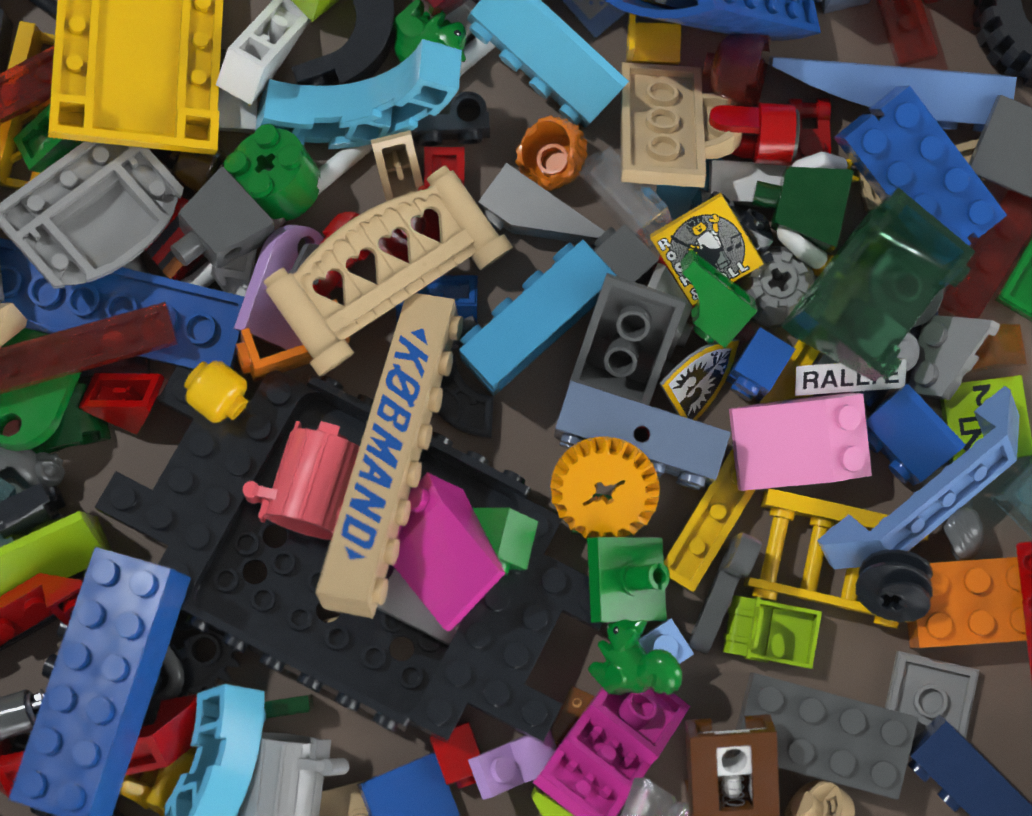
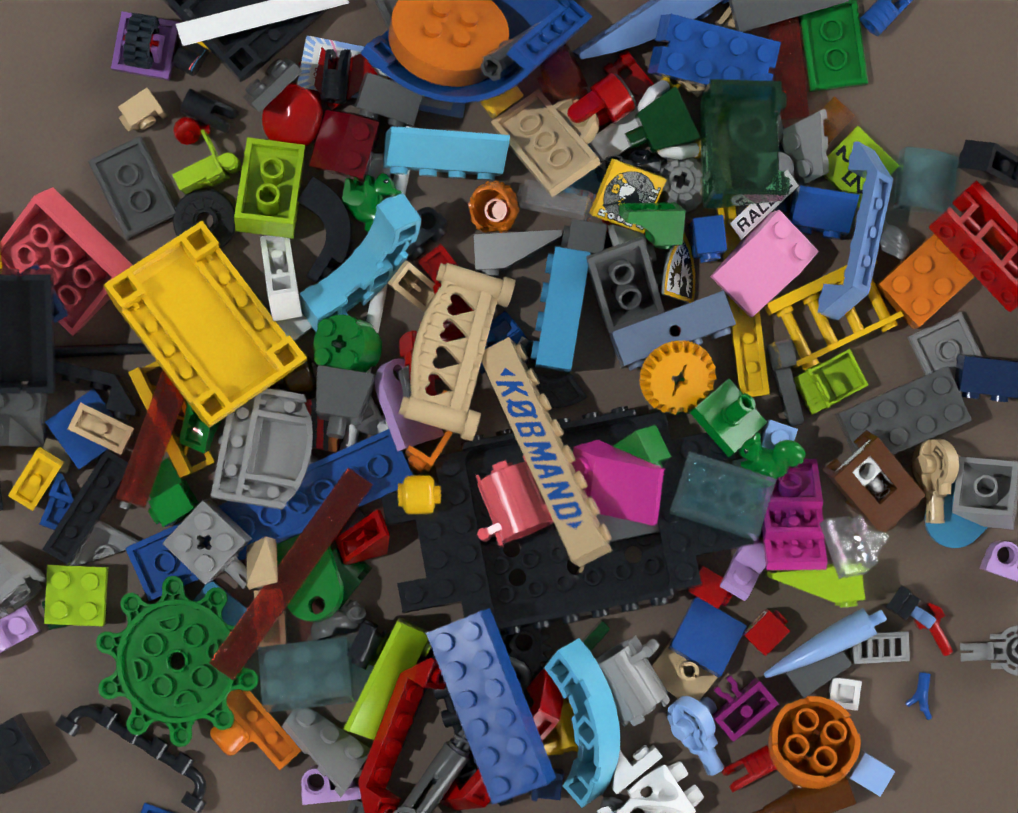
camera: 40 degrees left, 5 degrees up
black piece [856,549,934,622] -> none
none -> clear light blue brick [670,452,776,541]

